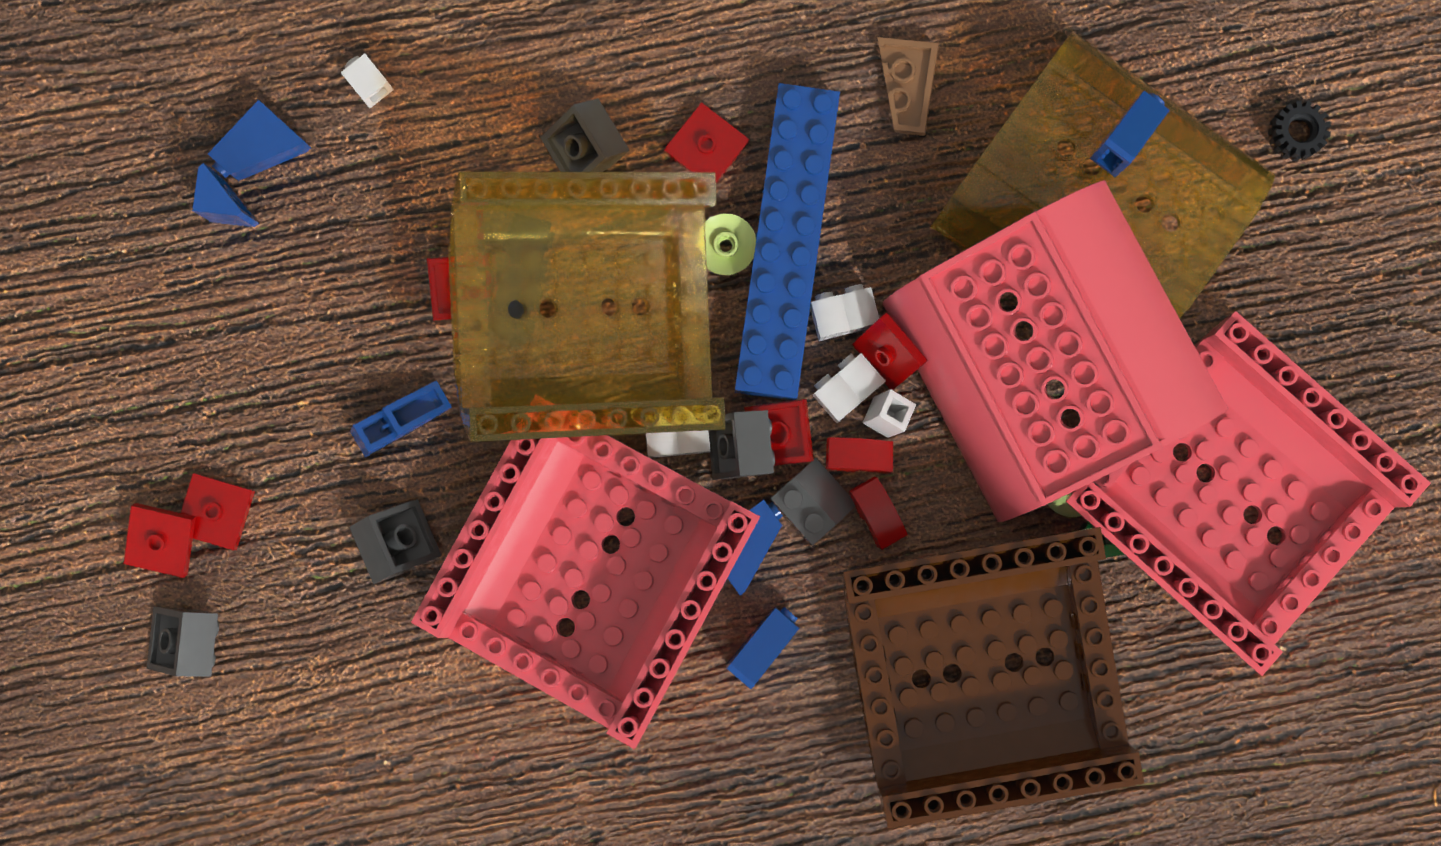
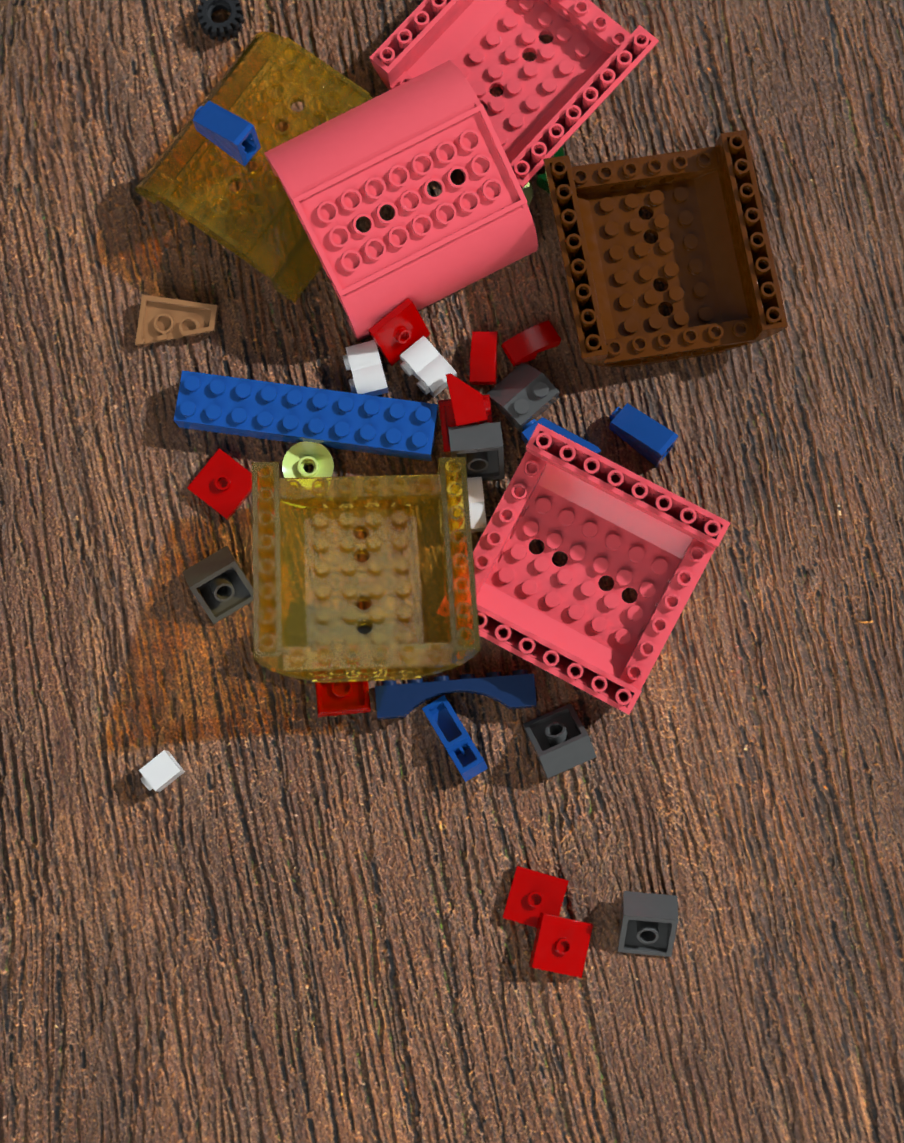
camera: 85 degrees left, 5 degrees down
blue slope [192,163,259,227] -> none
blue slope [208,100,311,181] -> none
white brick [863,389,916,438] -> none
none -> dark blue arch [375,669,537,720]
none -> red slope [445,373,491,426]

